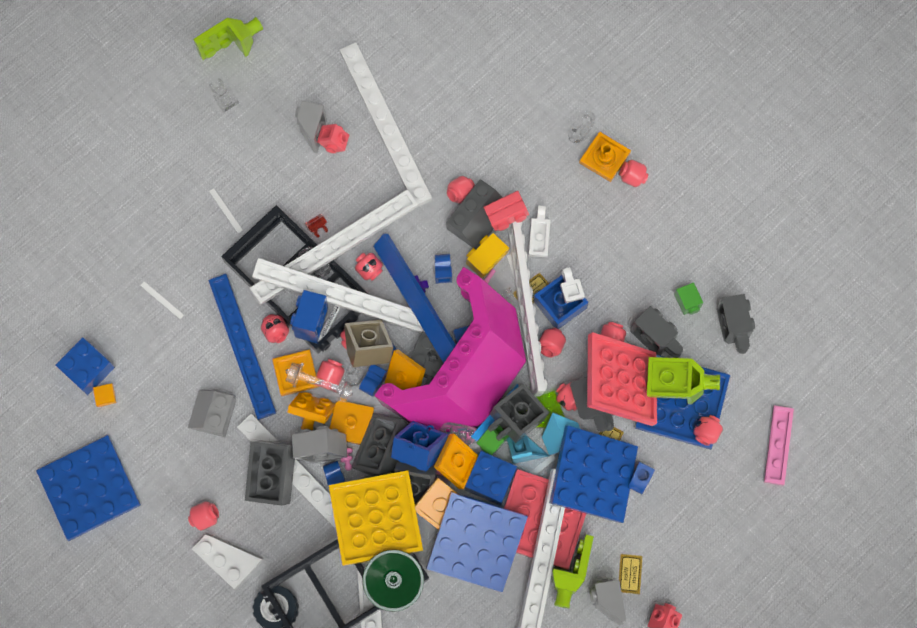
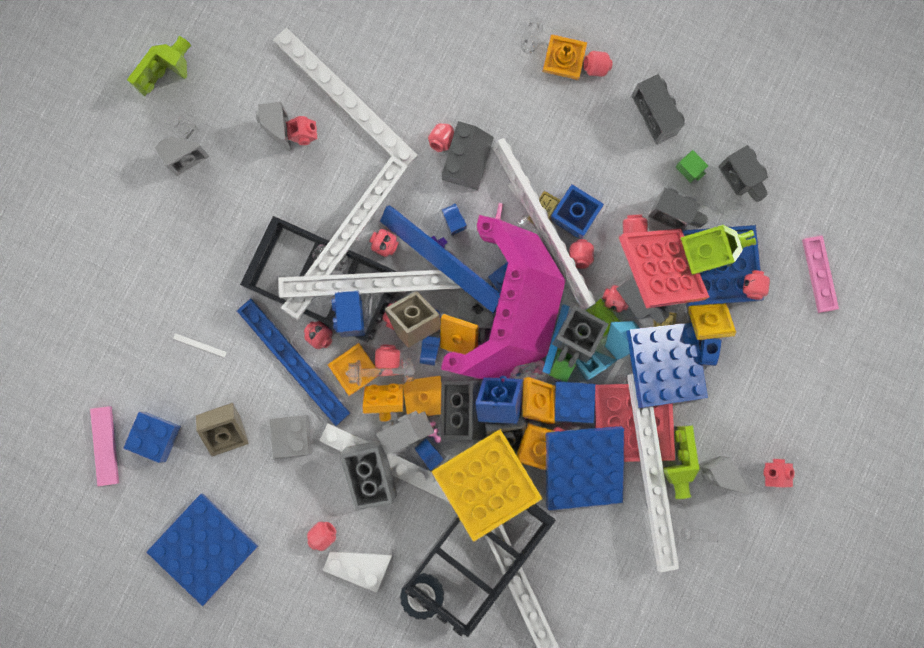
camera: 25 degrees left, 10 degrees up
light orange tile [93,383,117,407] -> none
white sticker [209,188,243,233] -> none
clear red tile [304,214,328,238] -> none
dark green hat [362,550,424,612] -> none
yellow brick [466,233,509,279] -> none
coral brick [484,191,530,231] -> none
white plate [529,206,550,258] -> none
white plate [560,267,585,303] -> none
clear yellow sticker [619,554,643,594] -> none
none -> bright pink tile [90,406,119,486]
none -> light grey slope [155,137,209,176]
none -> dark tan slope [196,403,249,457]
none -> dark grey brick [631,74,685,145]
none -> yellow tile [688,303,736,340]

